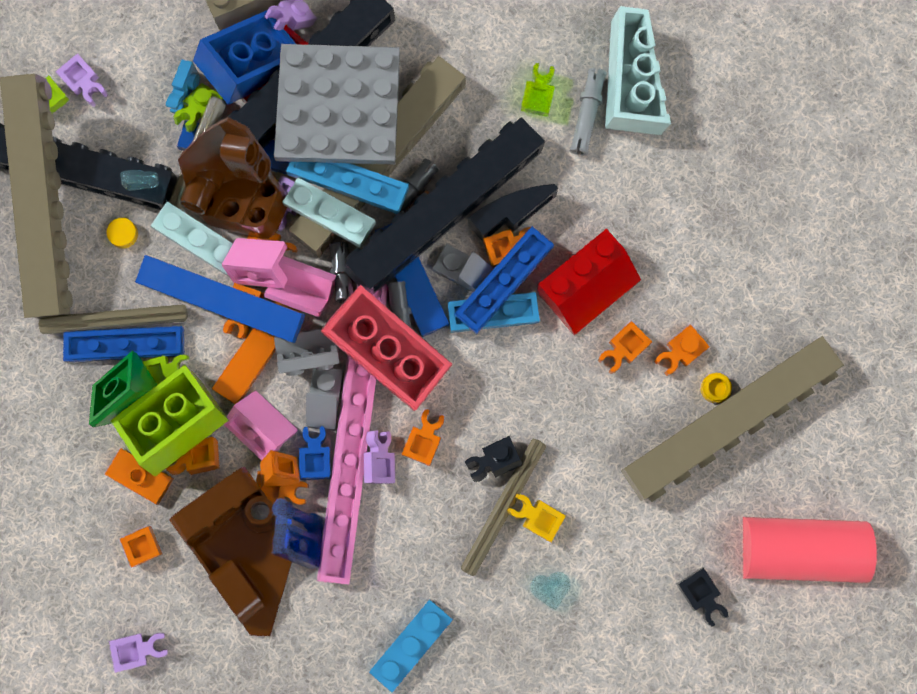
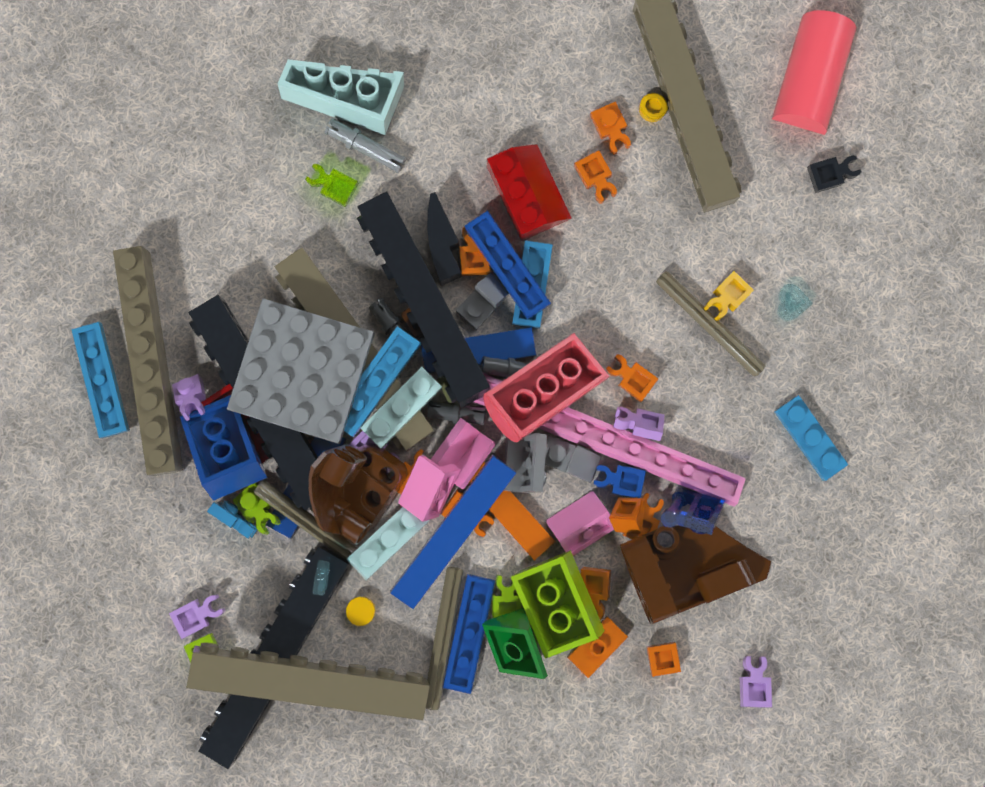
camera: 75 degrees left, 5 degrees up
black plate [465,436,523,482] -> none

